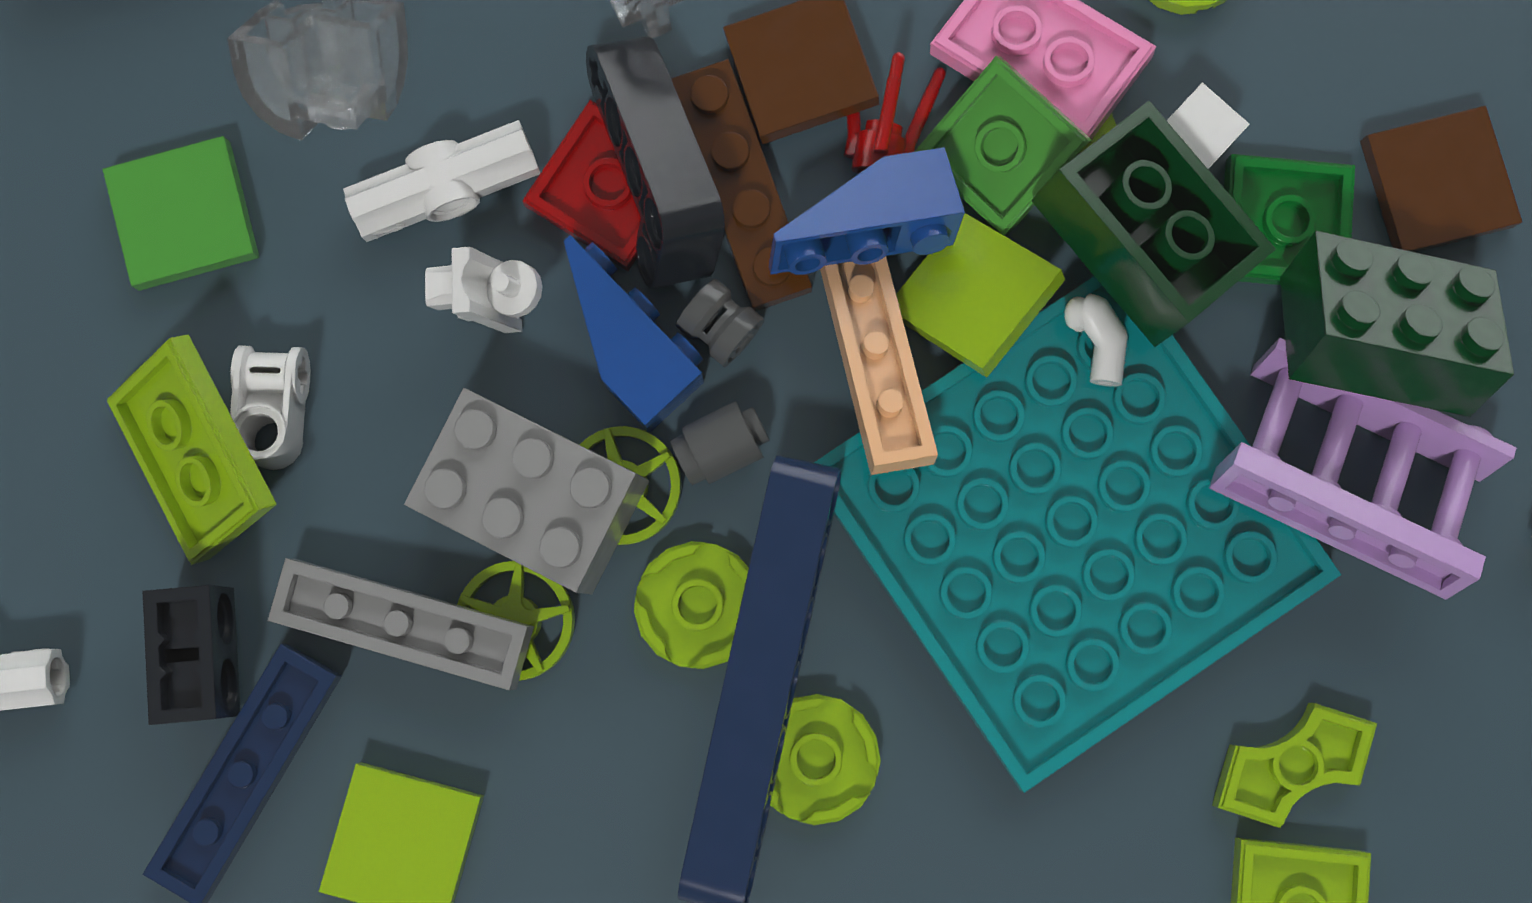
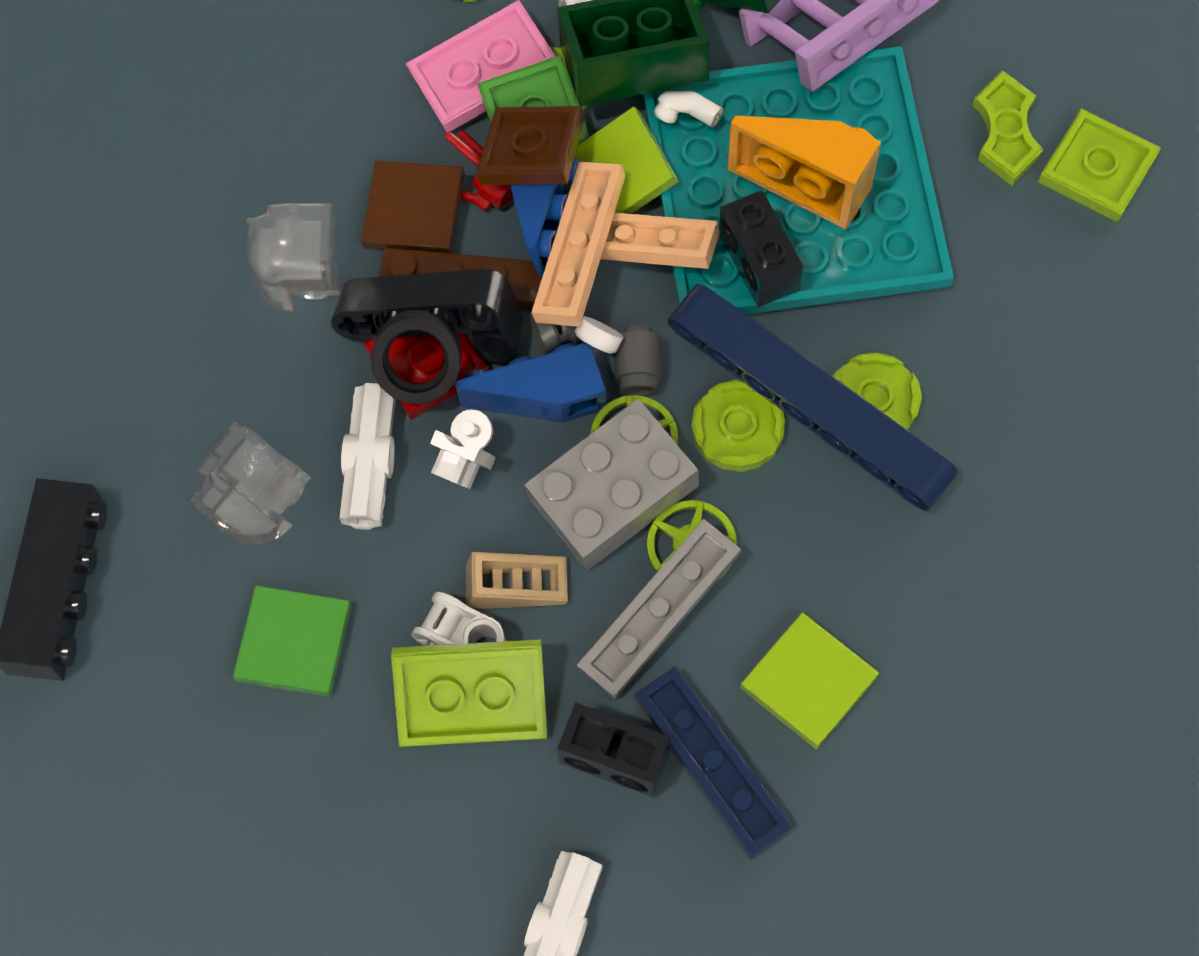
camera: 60 degrees left, 15 degrees down
none -> black tyre [371,310,462,404]
none -> tan slope [465,552,568,609]
none -> reddish brown tile [476,106,585,185]
none -> light nougat plate [531,162,626,327]
none -> white tile [575,316,624,354]
none -> black brick [719,190,803,307]
none -> light orange slope [727,116,881,230]

